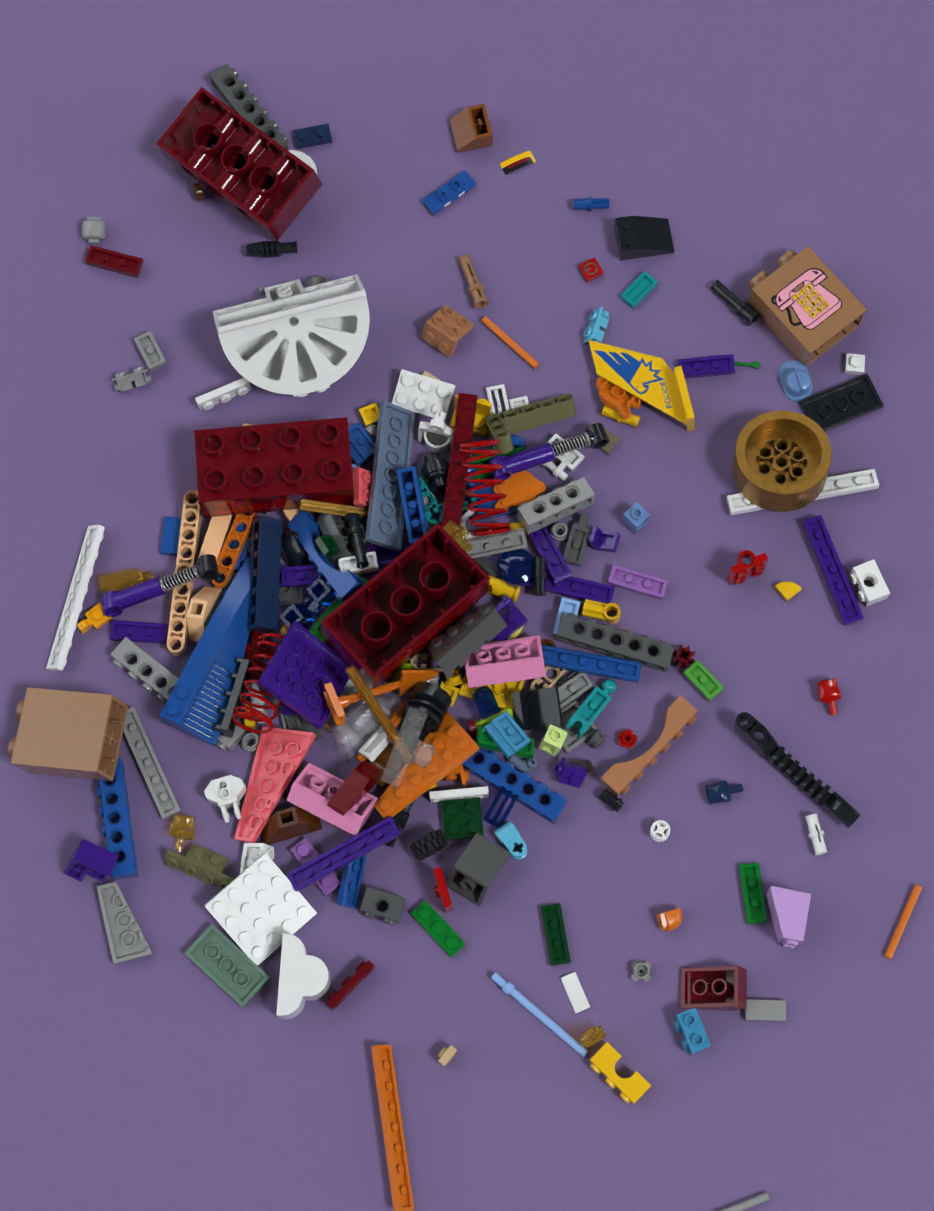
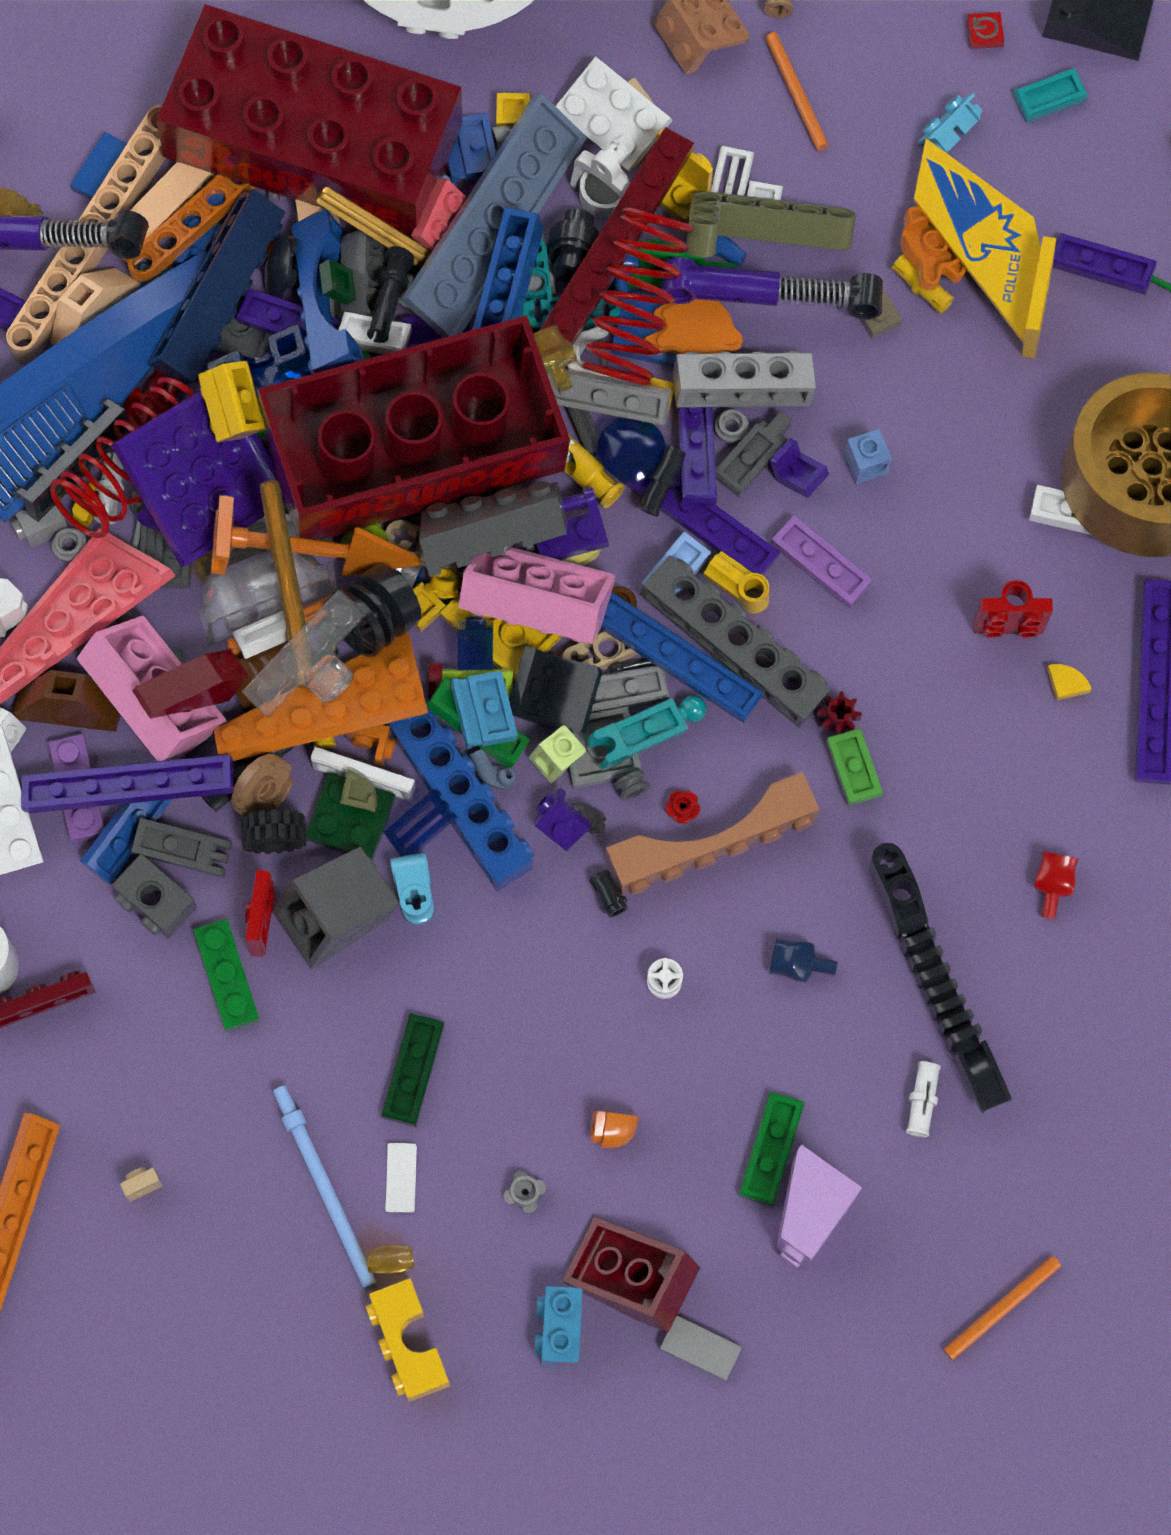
camera: 20 degrees right, 0 degrees up
white plate [542,433,585,481] -> none
none -> dark grey hinge [130,818,233,877]
none -> yellow brick [198,361,266,443]
none -> medium nougat plate [231,754,293,817]
none -> olive tile [340,767,377,812]

